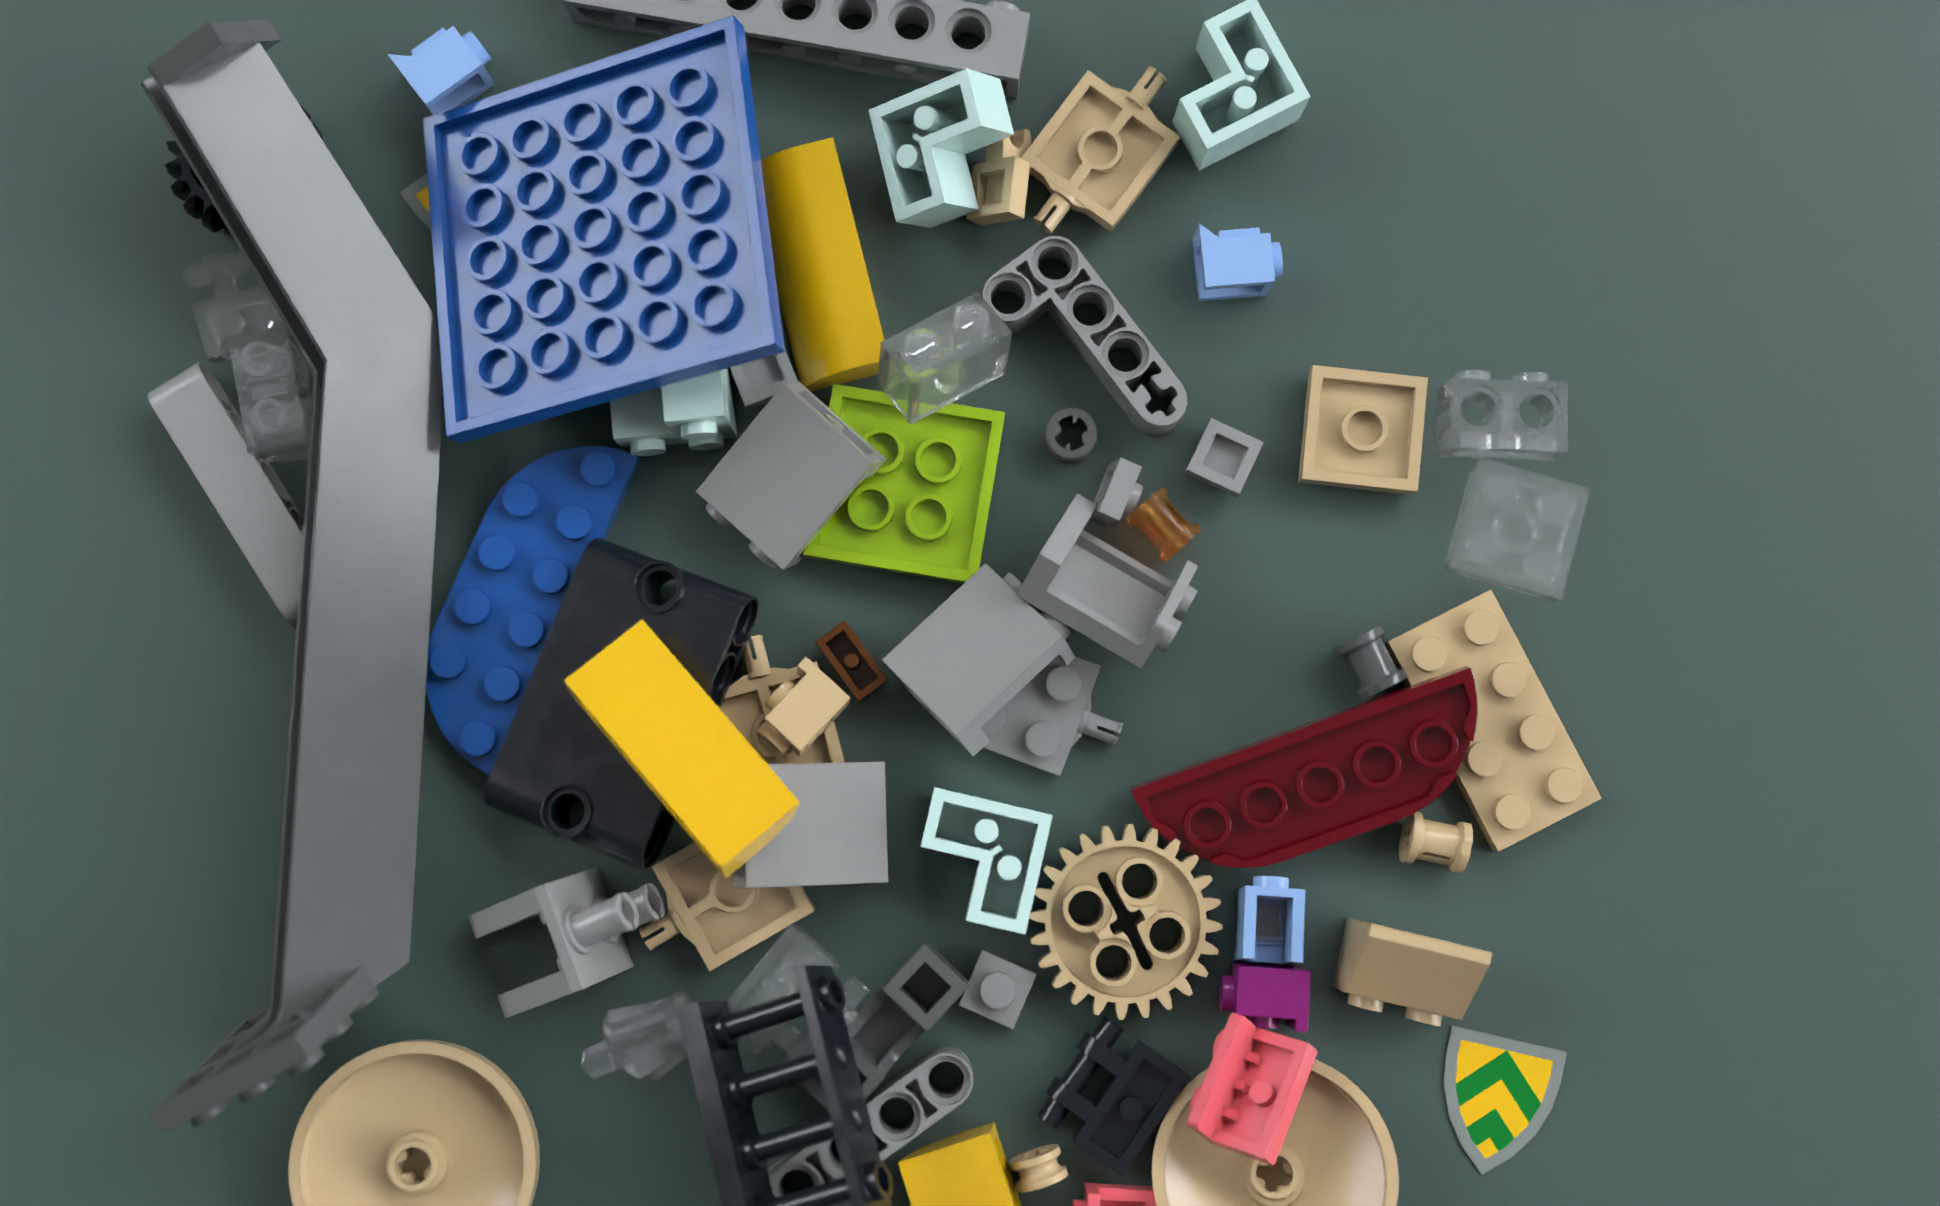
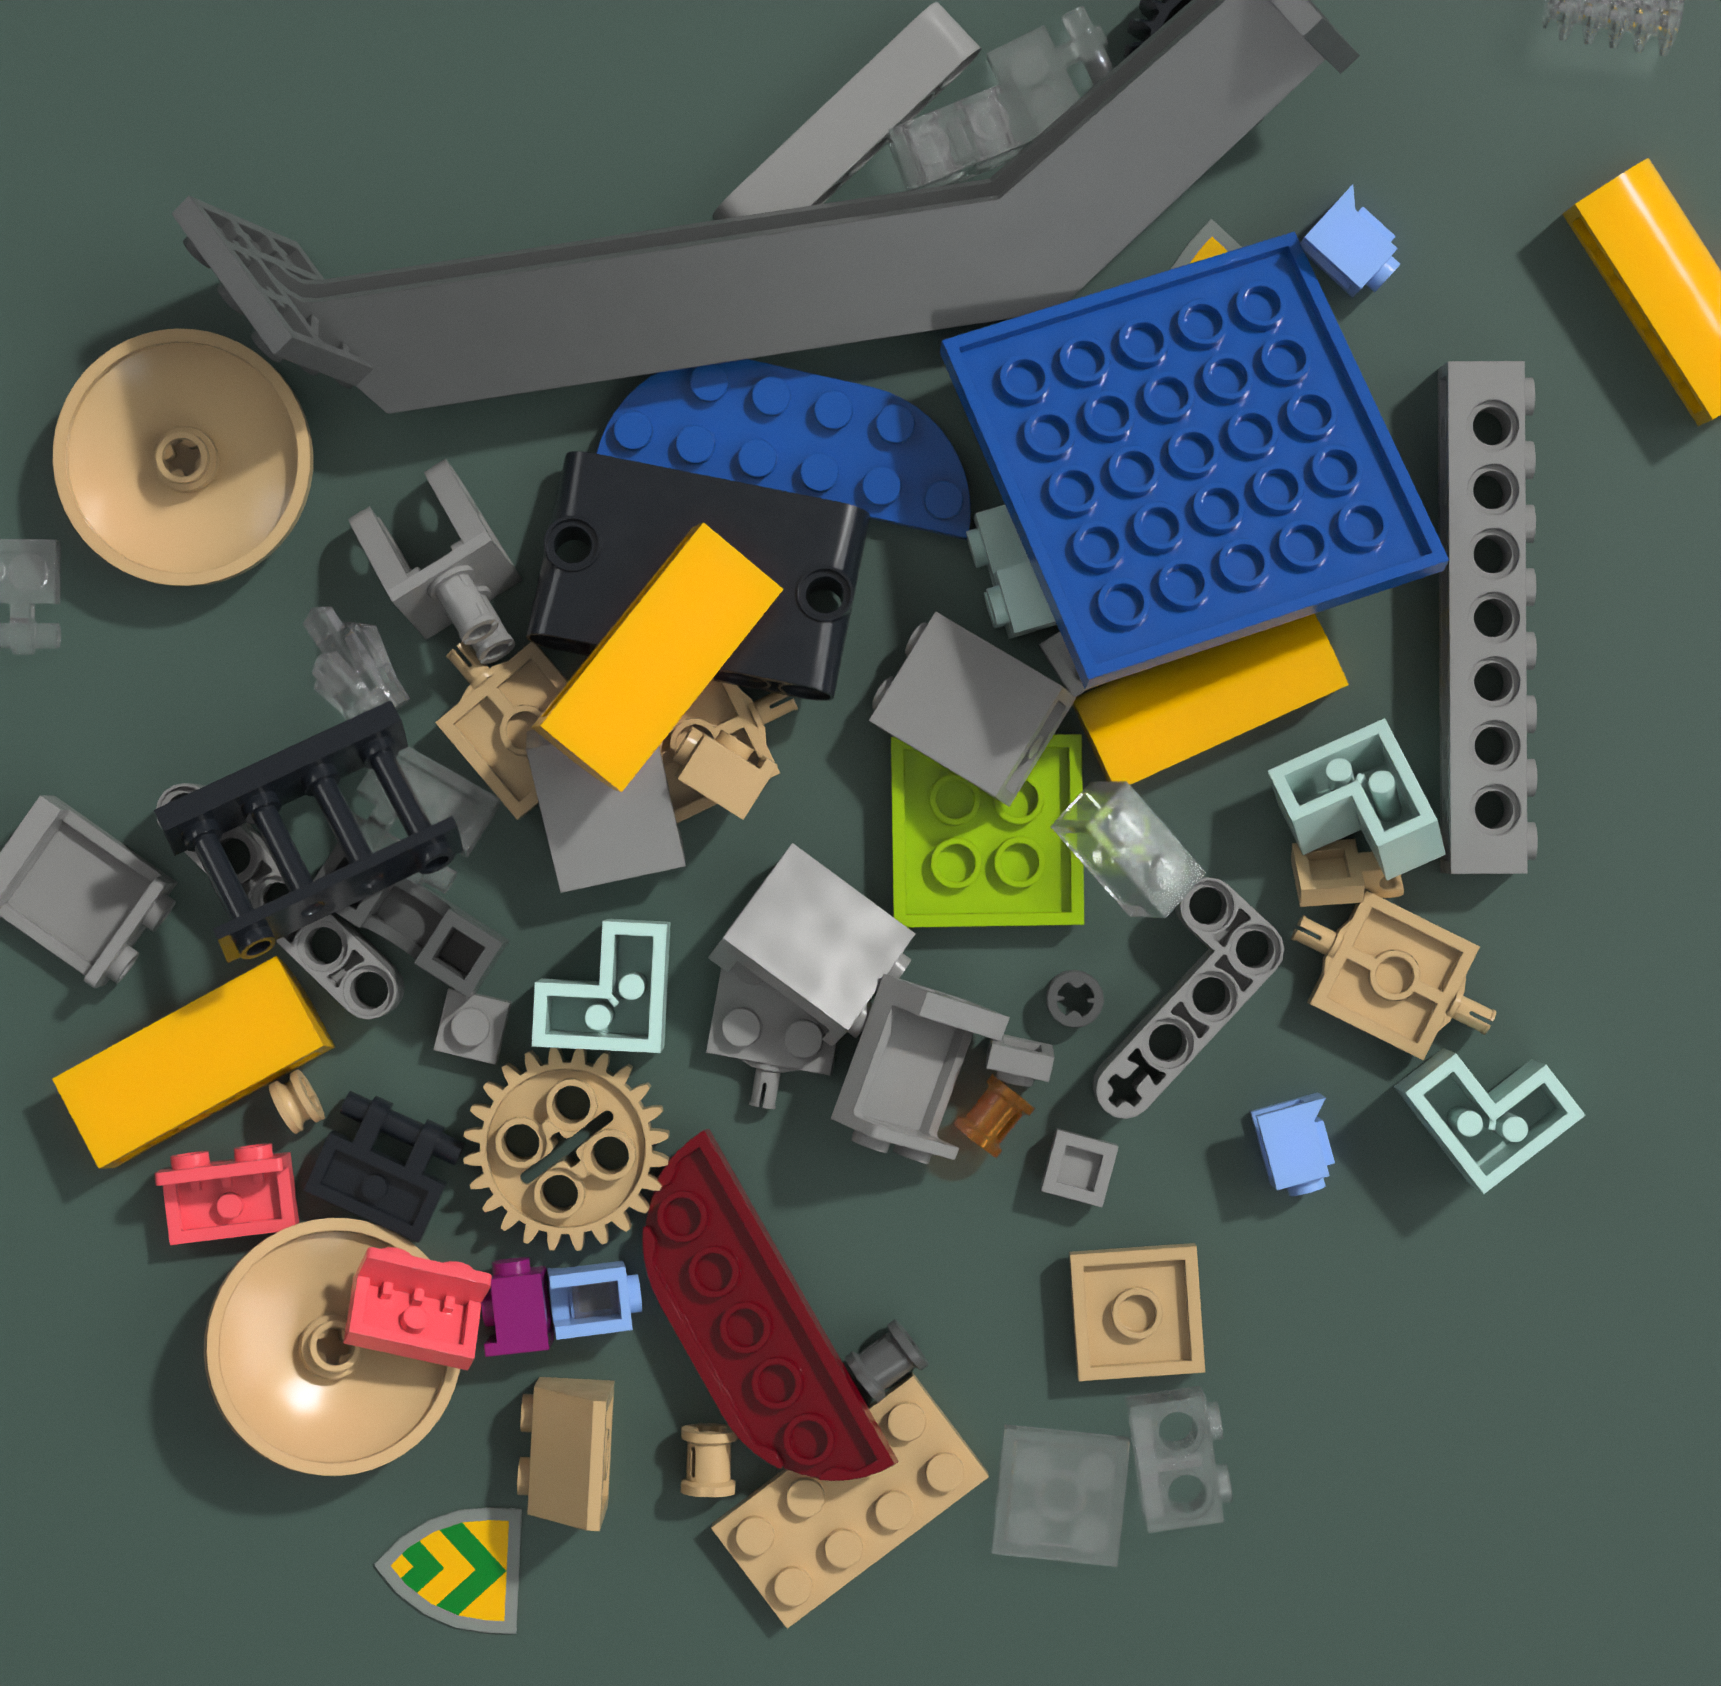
camera: 80 degrees right, 5 degrees up
reddish brown piece [815,620,889,703] -> none

